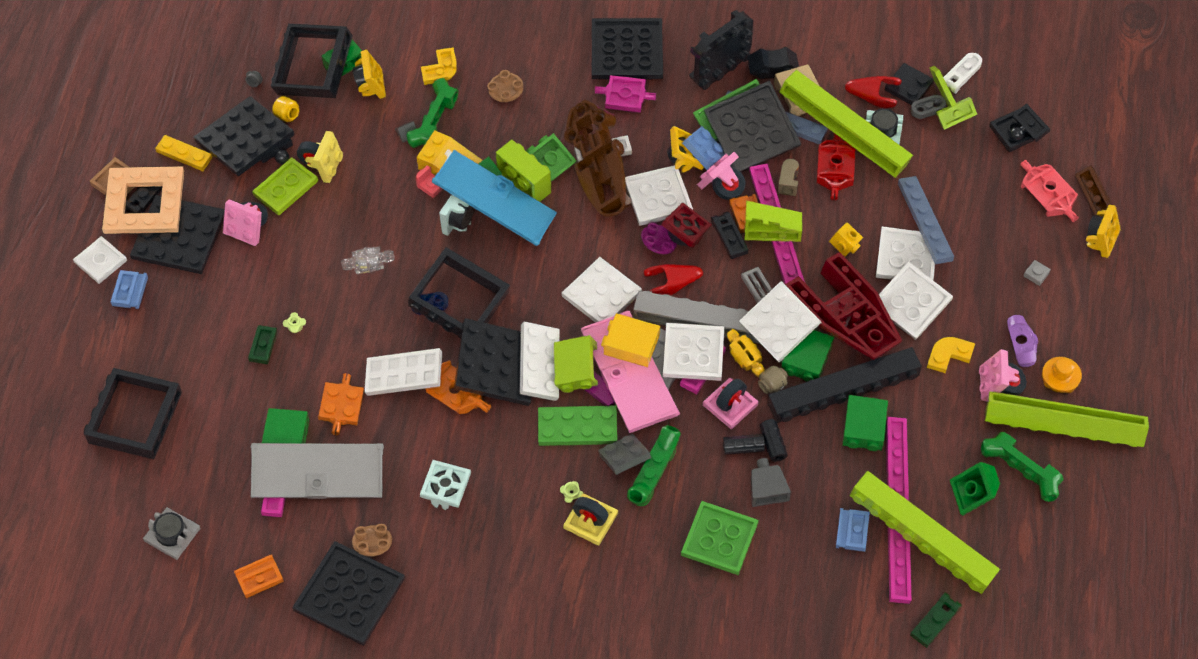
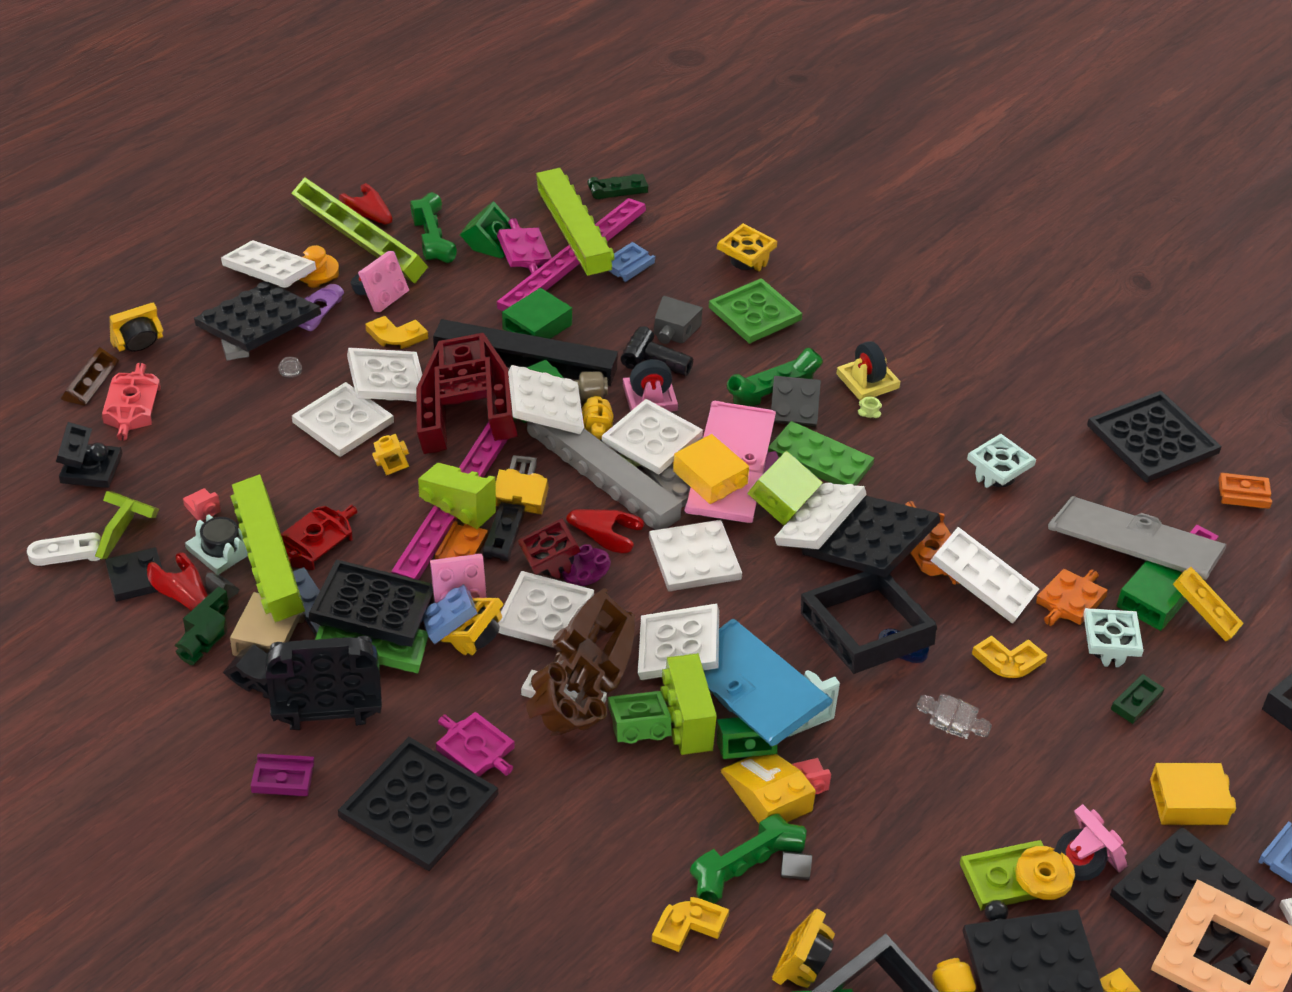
camera: 150 degrees left, 15 degrees down
yellowish green plate [283,312,306,333] -> none
light yellow plate [297,131,343,183] -> none
medium nougat dish [352,524,392,556] -> none
medium nougat dish [487,70,523,102] -> none
dark tan leg [778,159,799,196] -> none
sand blue plate [898,176,954,264] -> none
dark grey plate [911,95,946,119] -> none
none -> dark green plate [174,586,229,665]
none -> coral bracket [183,488,221,521]
none -> black plate [194,282,321,352]
none -> dark grey slope [205,572,240,600]
none -> white plate [221,240,316,288]
none -> magenta plate [251,753,315,796]
none -> clear plate [279,357,302,378]
none -> red animal [339,183,393,224]
none -> yellow brick [496,469,549,515]
none -> dark pink plate [497,218,552,274]
none -> white plate [638,604,719,680]
none -> yellow piece [717,223,777,271]
none -> yellow plate [972,635,1048,678]
none -> yellow plate [1015,846,1075,900]
none -> light aqua piece [1083,608,1144,667]
none -> yellow brick [1150,763,1236,825]
none -> yellow plate [1173,567,1244,641]

